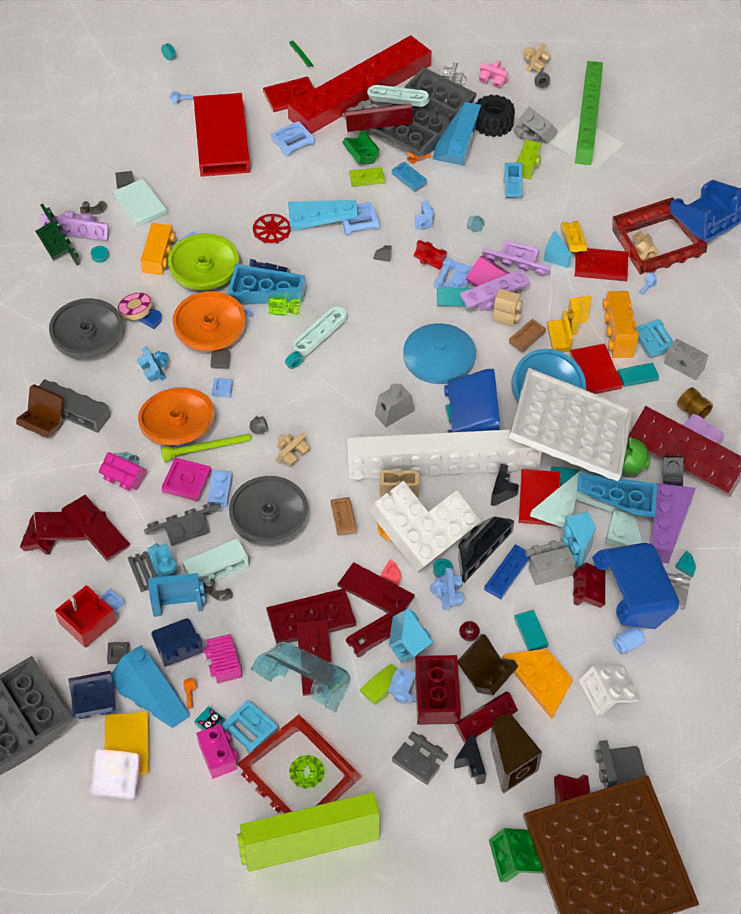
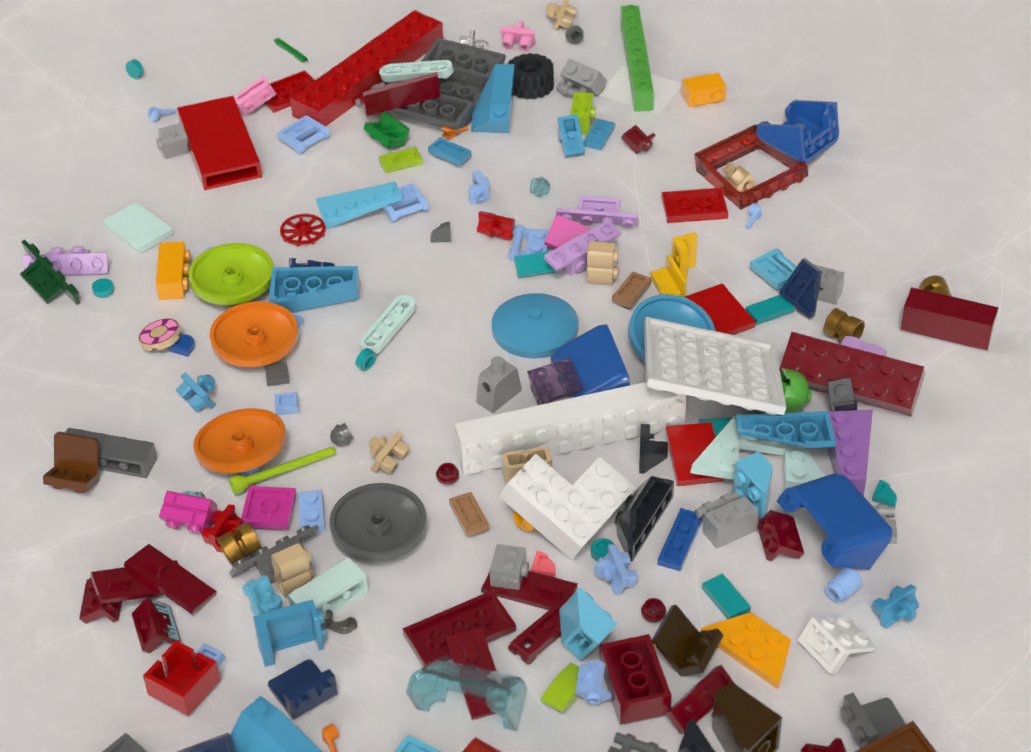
camera: 10 degrees left, 10 degrees down
dark grey dish [49,298,123,358] -> none
clear smoke arm [80,201,107,214] -> none
dark grey tile [107,642,130,664] -> none
dark grey tile [115,171,134,189] -> none
dark grey tile [128,551,157,592] -> none
dark pink brick [204,634,241,683] -> none
clear neon green plate [268,297,300,316] -> none
medium azure slope [544,231,572,268] -> none
yellow plate [560,221,587,253] -> none
light orange wedge [602,291,639,358] -> none
none -> dark red panel [132,598,181,653]
none -> light grey head [156,123,188,159]
none -> red hips [201,504,243,552]
none -> pearl gold wheel [217,522,262,566]
none -> bright pink bracket [234,76,276,116]
none -> tan brick [271,543,314,598]
none -> dark red plate [436,463,460,484]
none -> light grey head [490,544,529,590]
none -> clear purple bracket [527,358,584,405]
none -> dark azure plate [583,119,615,150]
none -> dark red bracket [621,125,656,154]
none -> light orange brick [682,72,726,108]
none -> dark blue wing [779,258,822,318]
none -> dark azure hips [872,584,919,628]

